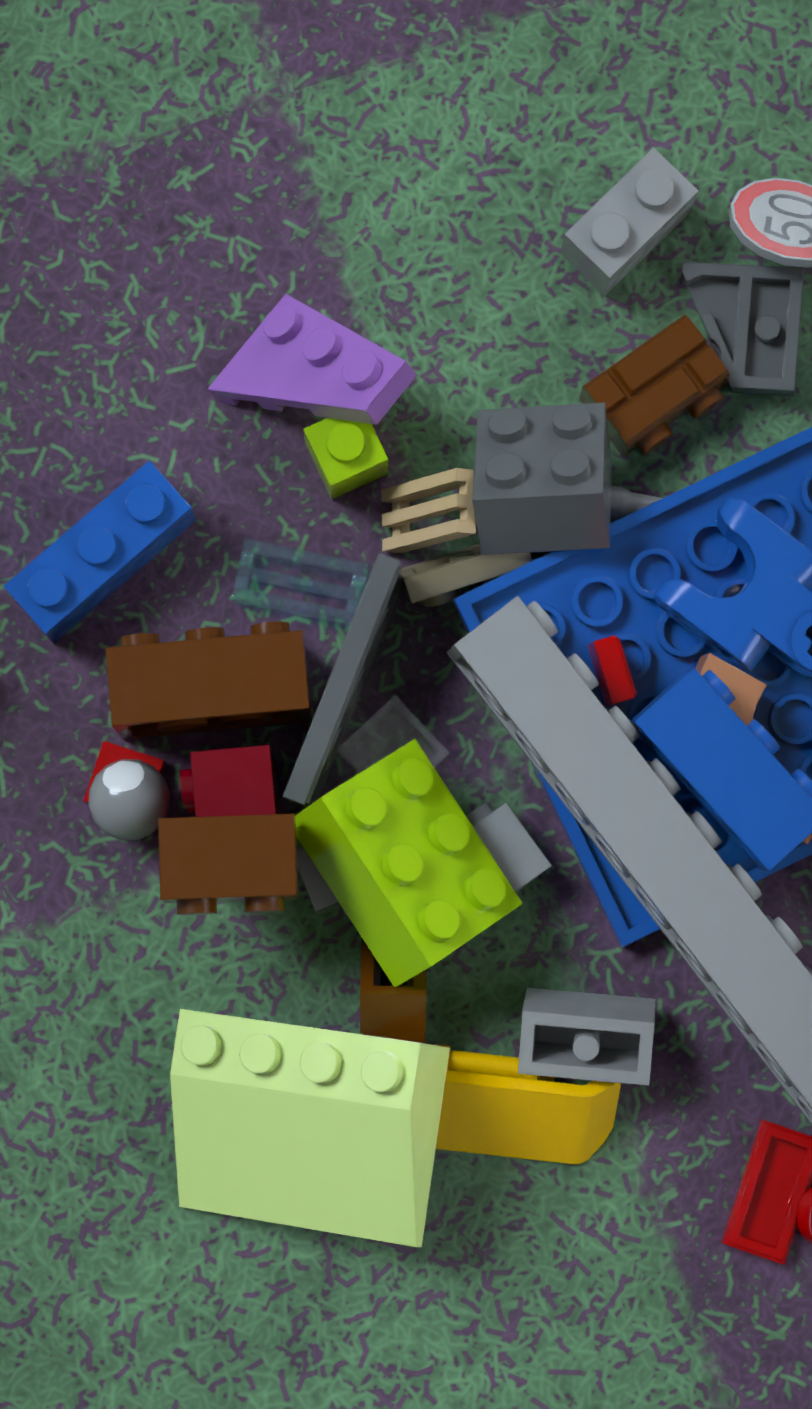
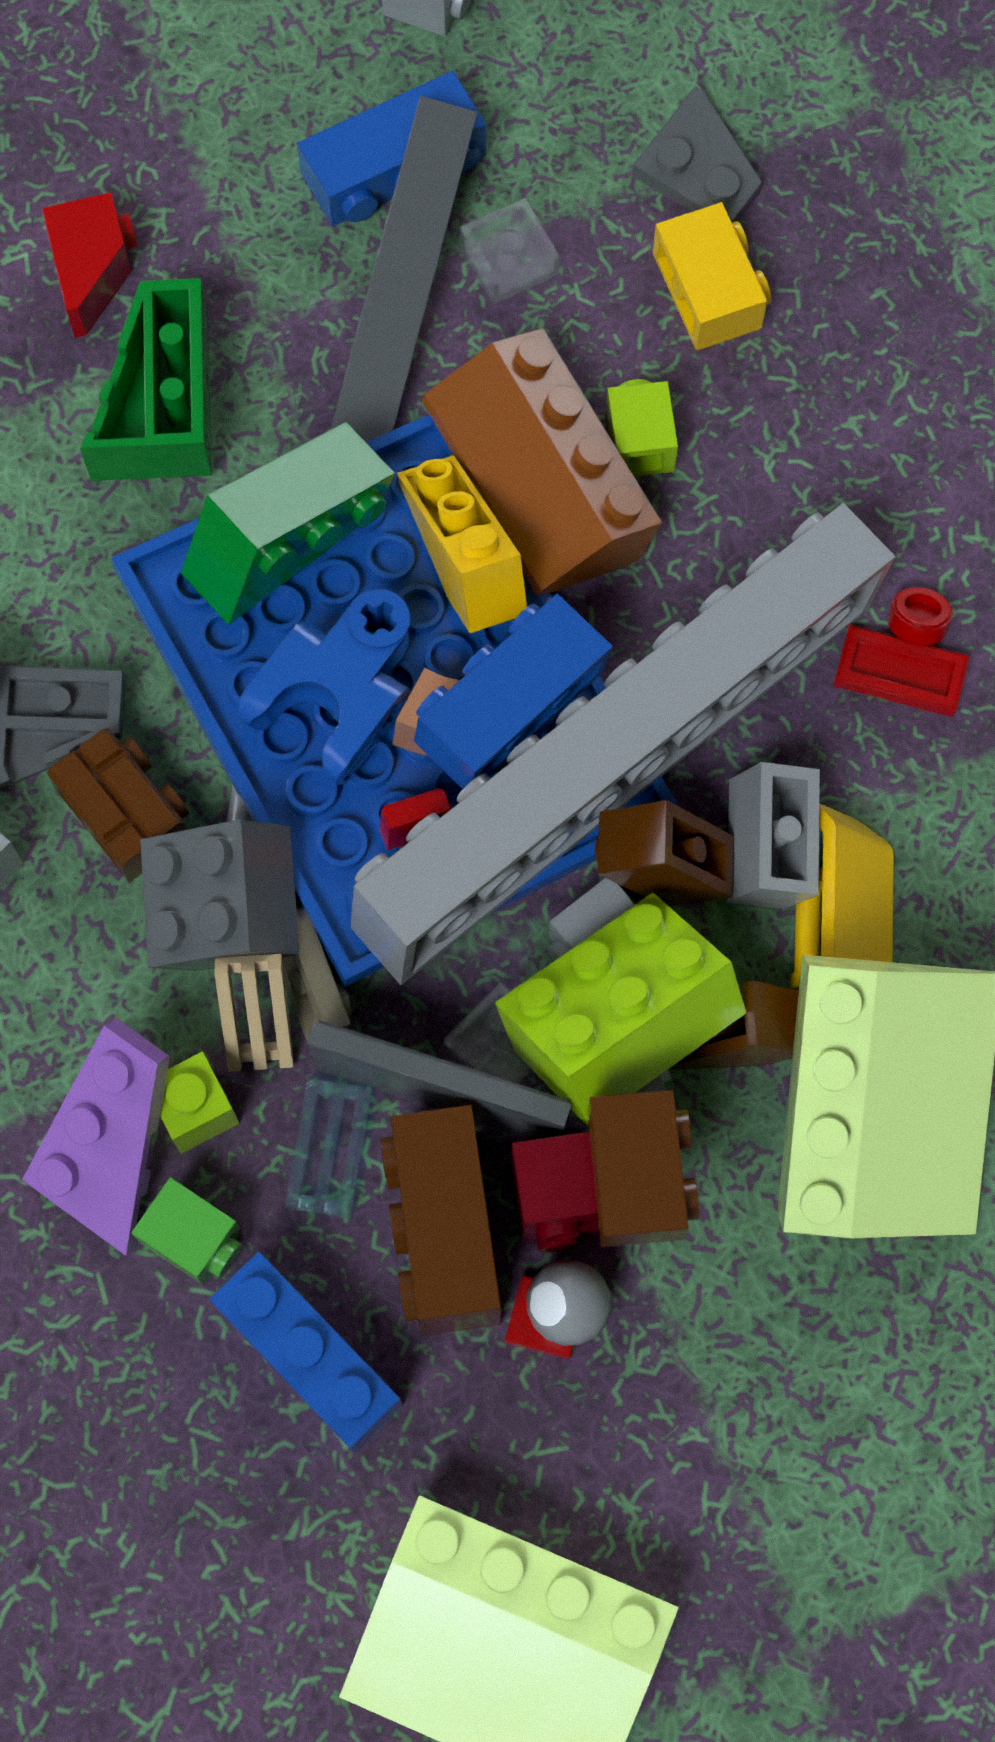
camera: 90 degrees left, 10 degrees down
none -> bright green brick [131,1177,242,1286]
none -> reddish brown brick [595,800,733,906]

